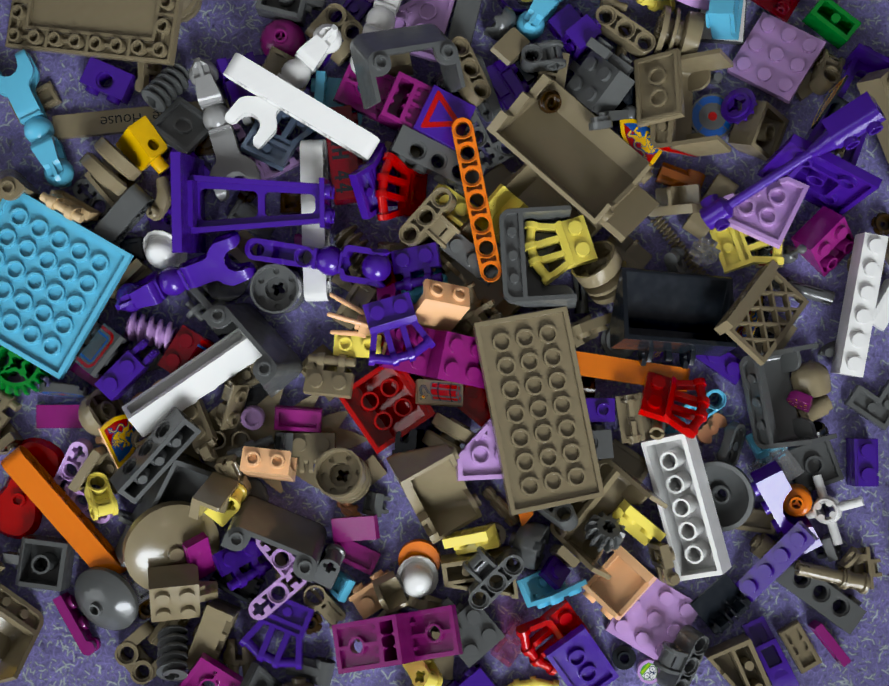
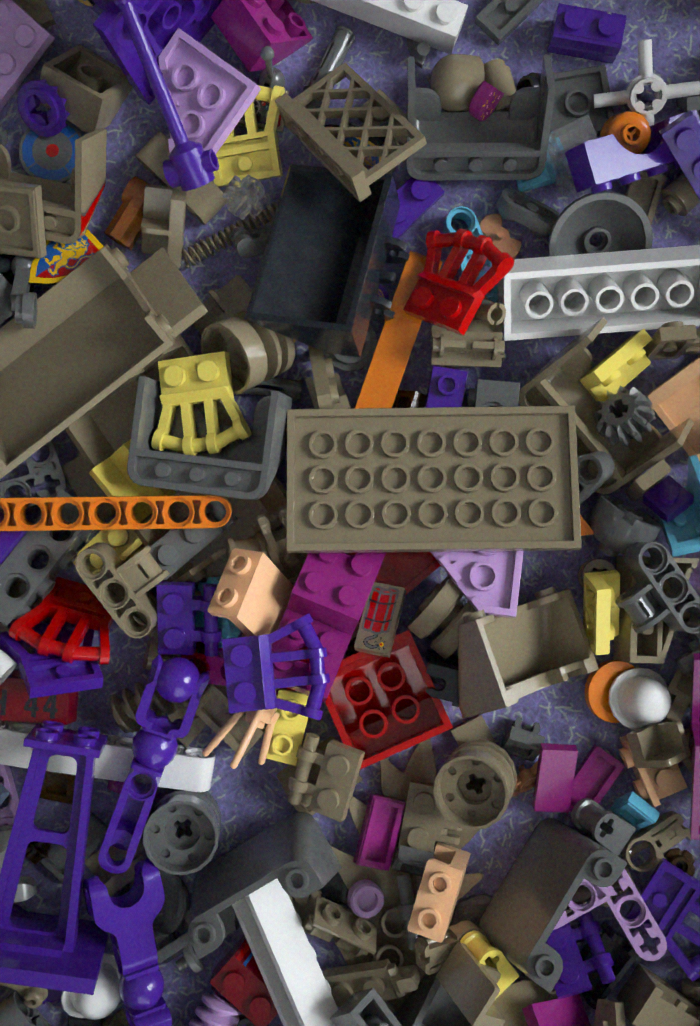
camera: 80 degrees left, 0 degrees up
dark tan axle [482,486,519,527] -> none
dark tan tile [607,438,649,483] -> none

